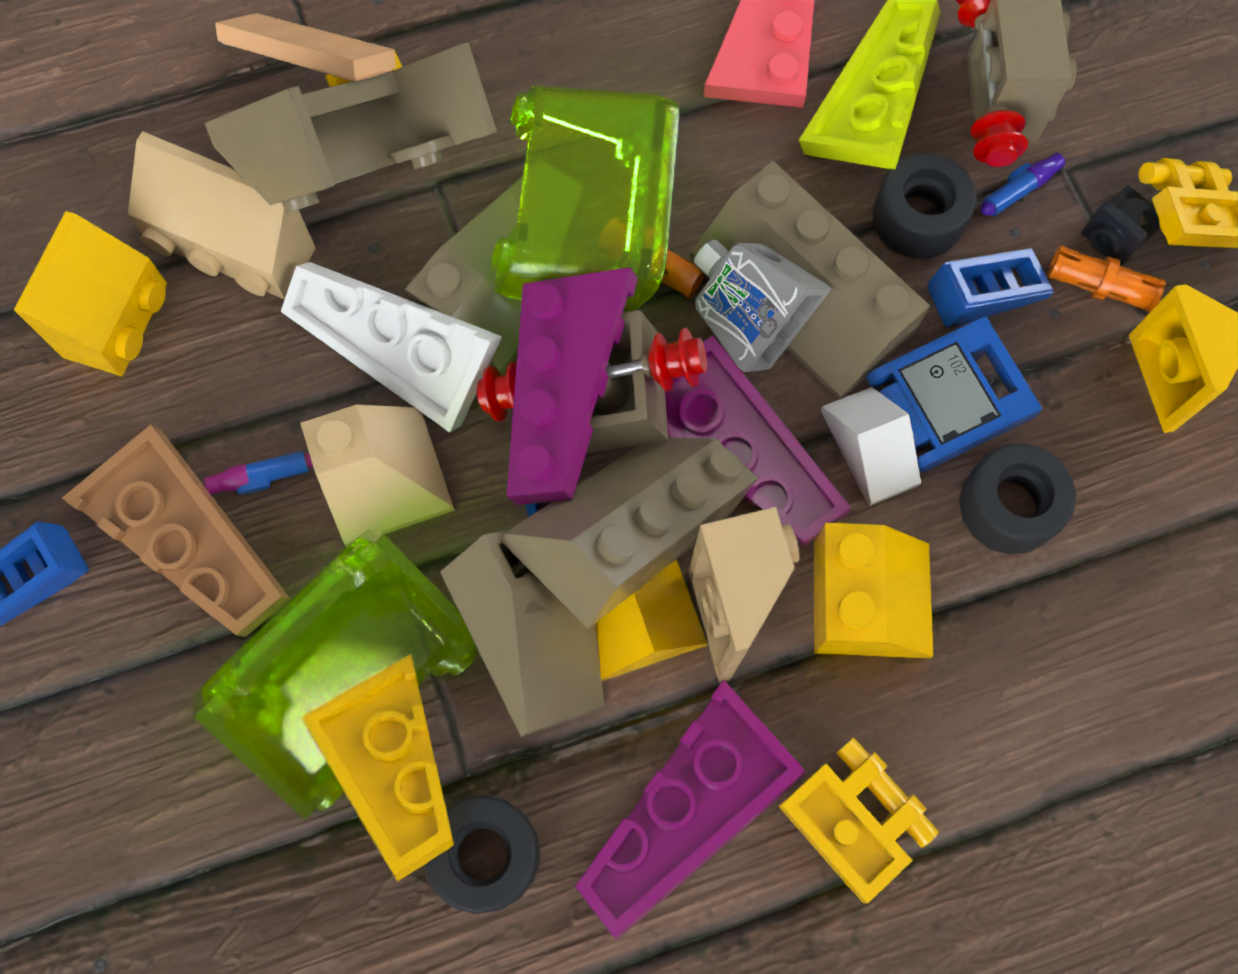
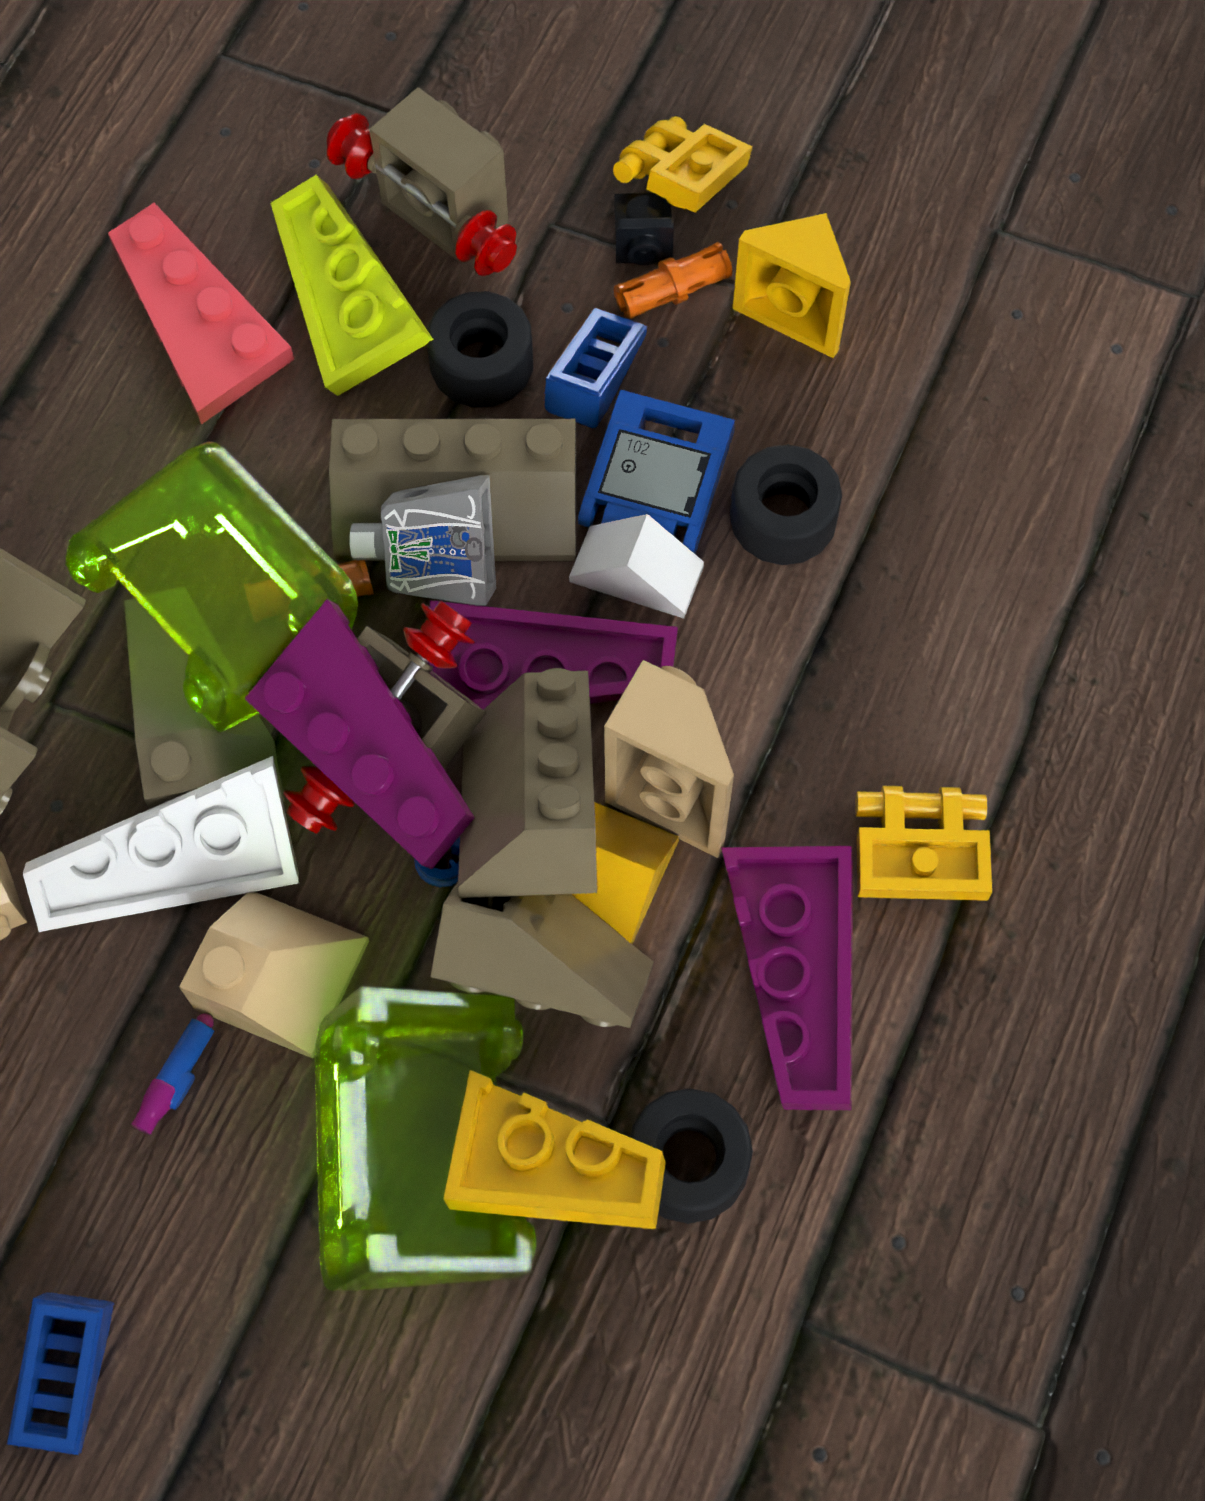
camera: 45 degrees left, 5 degrees down
medium nougat wing [62,424,291,637] -> none
yellow slope [814,523,933,659] -> none
piece [981,153,1065,216] -> none

